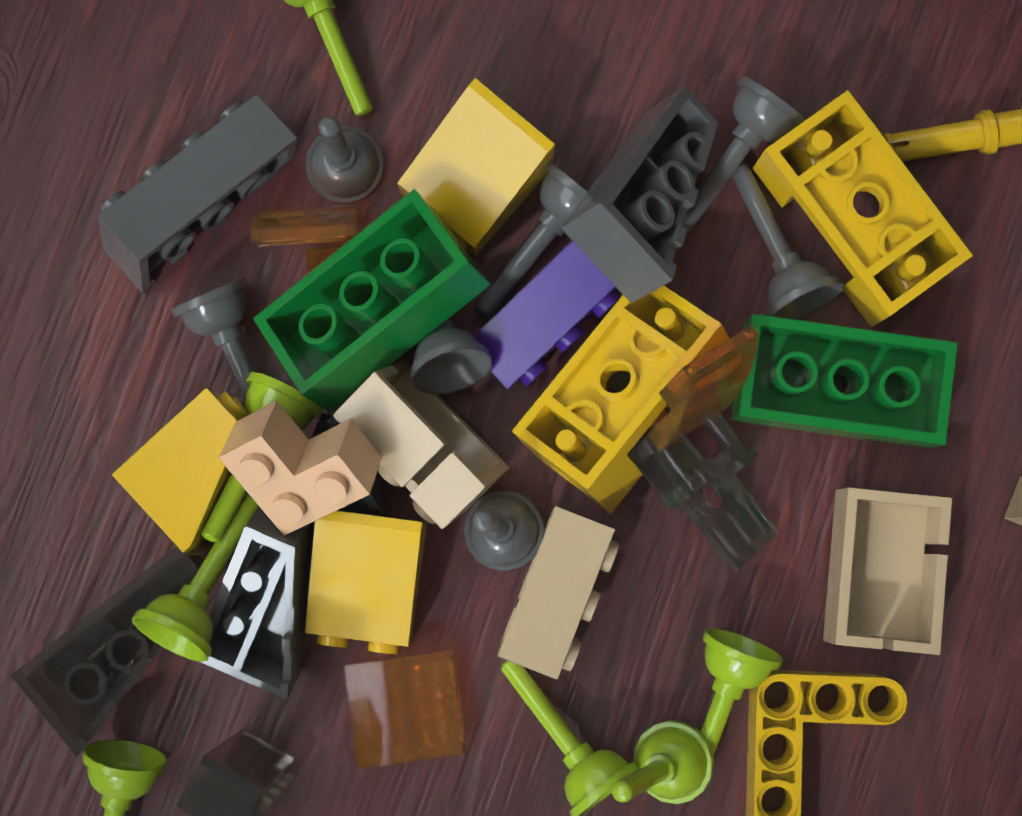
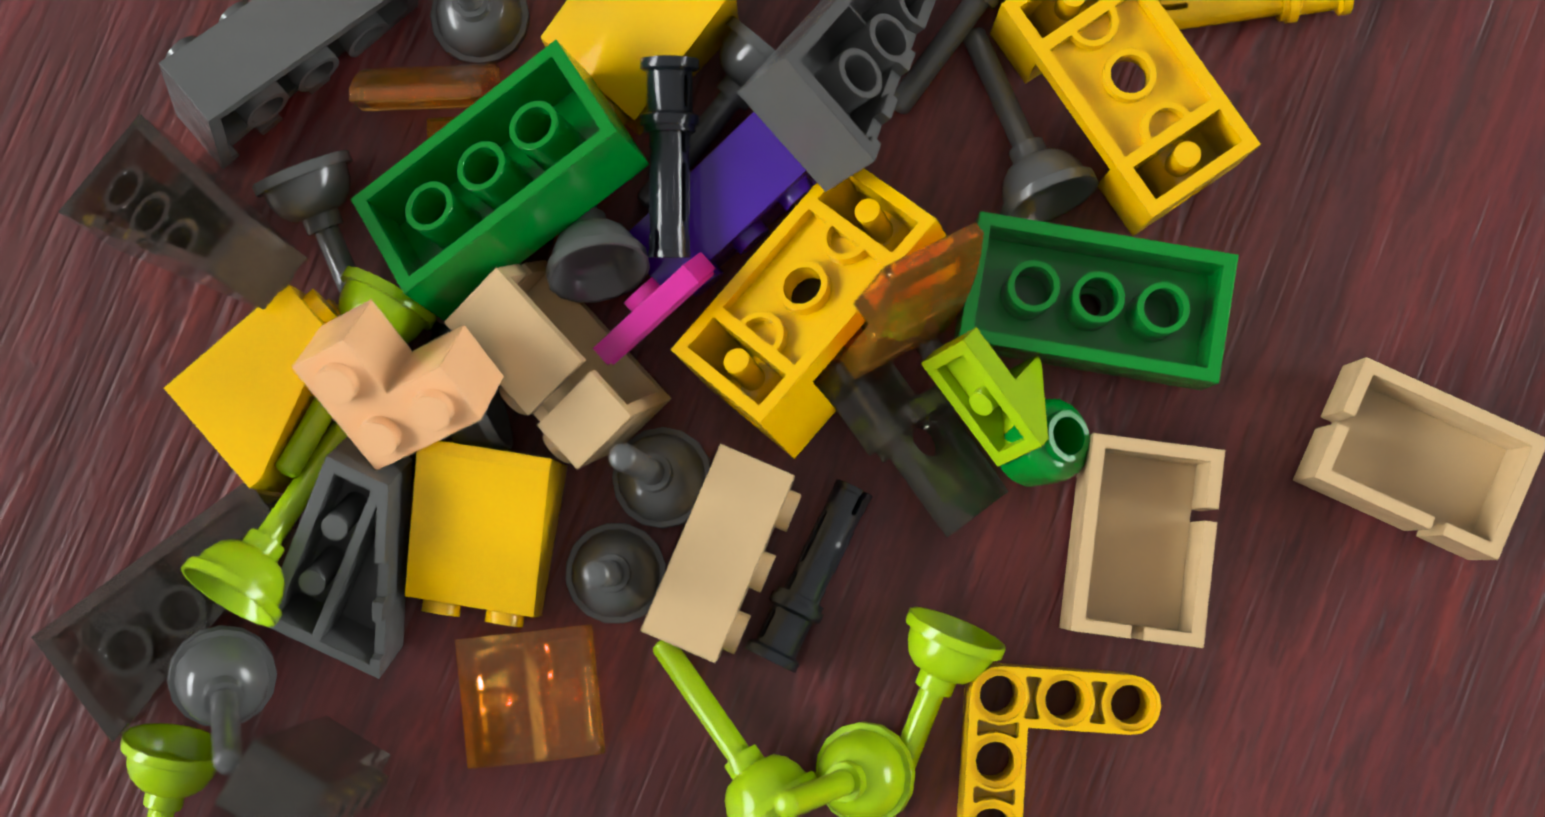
camera: 10 degrees right, 0 degrees up
none -> clear smoke wedge [58,114,307,310]
none -> dark grey piece [167,625,277,774]
none -> dark grey piece [566,523,666,623]
none -> dark pink plate [592,252,716,365]
none -> black pin [640,55,699,258]
none -> black pin [745,479,873,673]
none -> lime slope [921,327,1048,467]
none -> green head [1000,399,1090,487]

